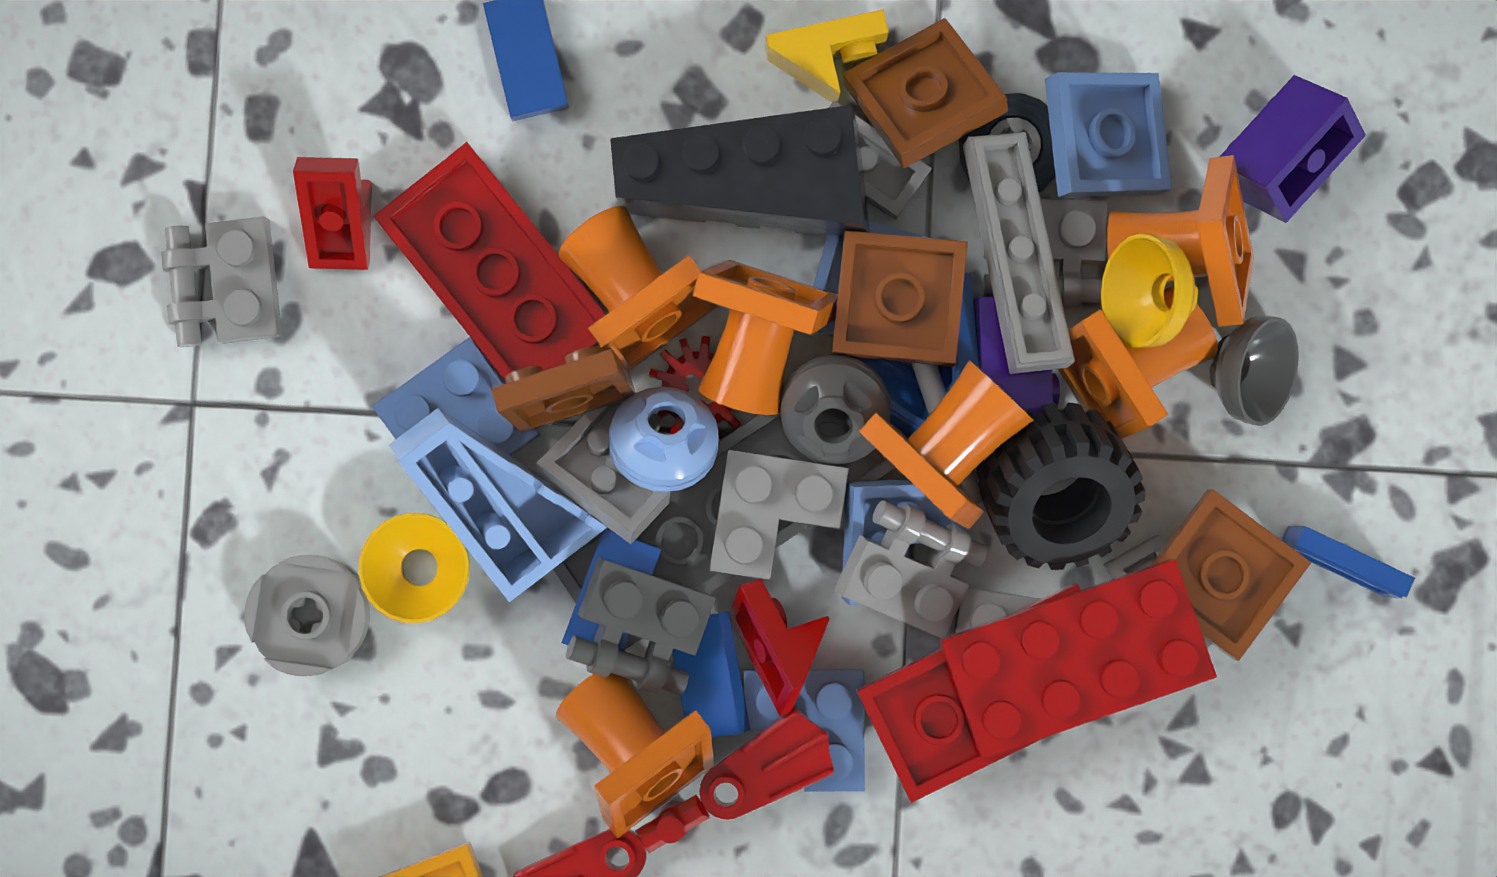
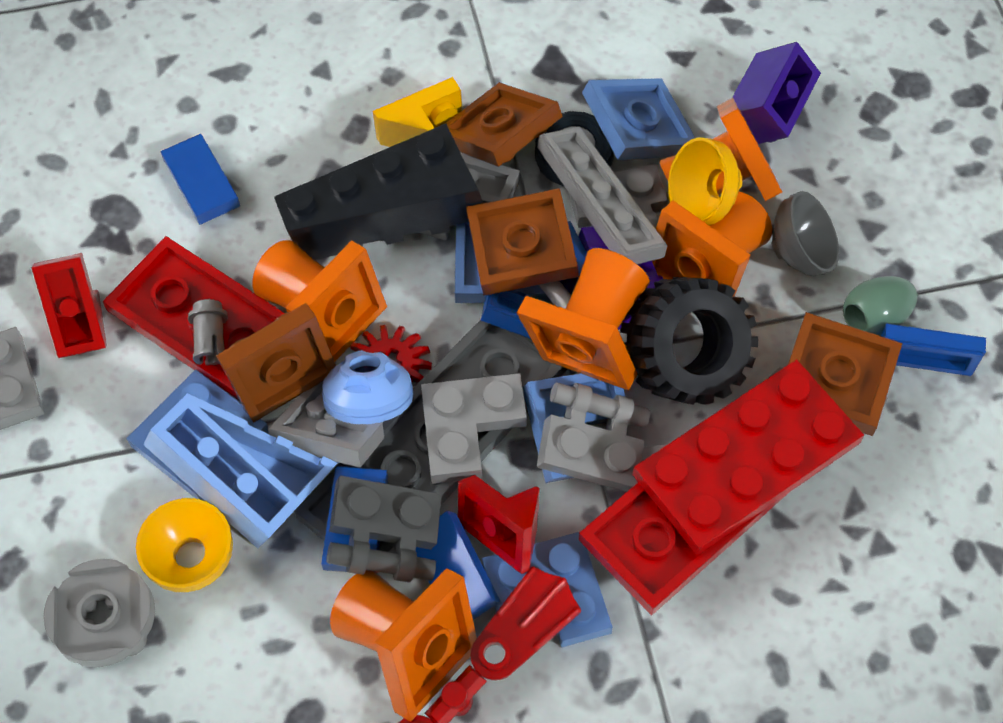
camera: 10 degrees left, 25 degrees down
orange plant [693,260,838,415] -> none
dark grey piece [780,355,891,464] -> none
none -> light grey pin [188,299,228,365]
none -> sand green animal [843,276,918,336]

